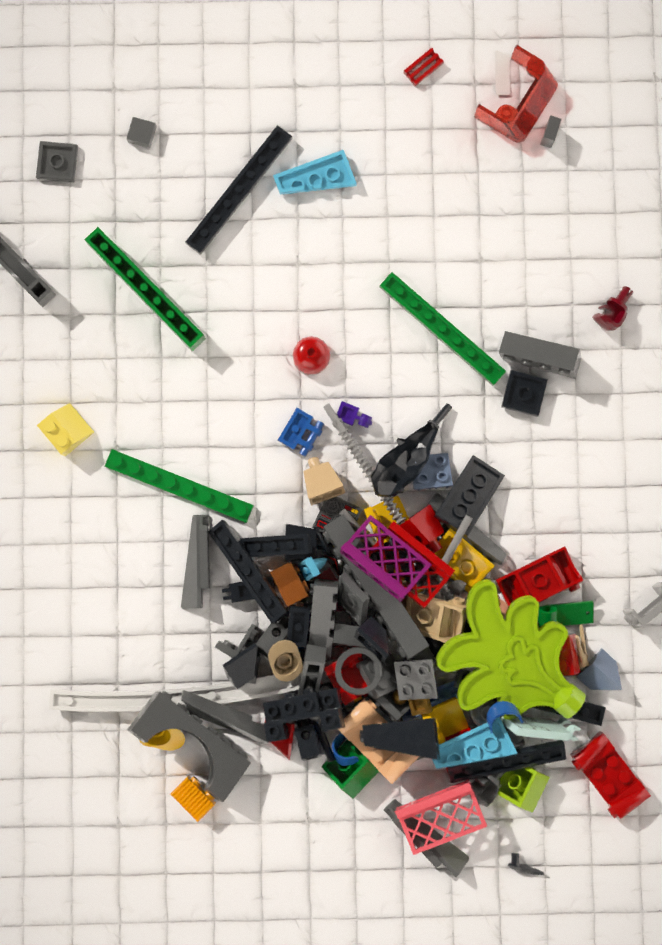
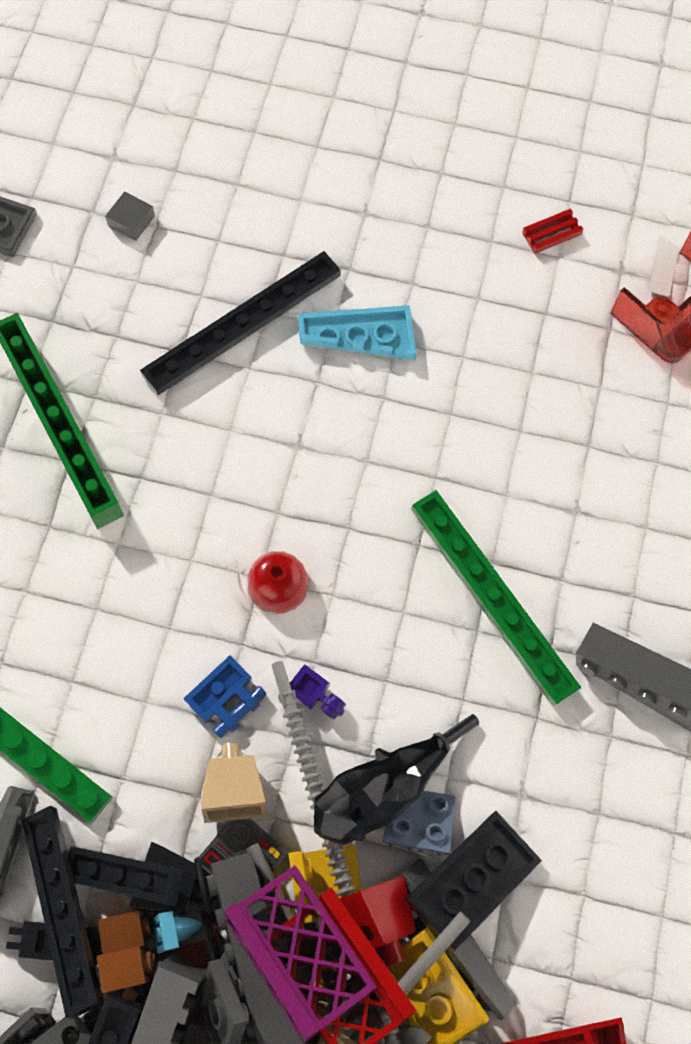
camera: 15 degrees right, 15 degrees down
black plate [501,370,548,417] -> none

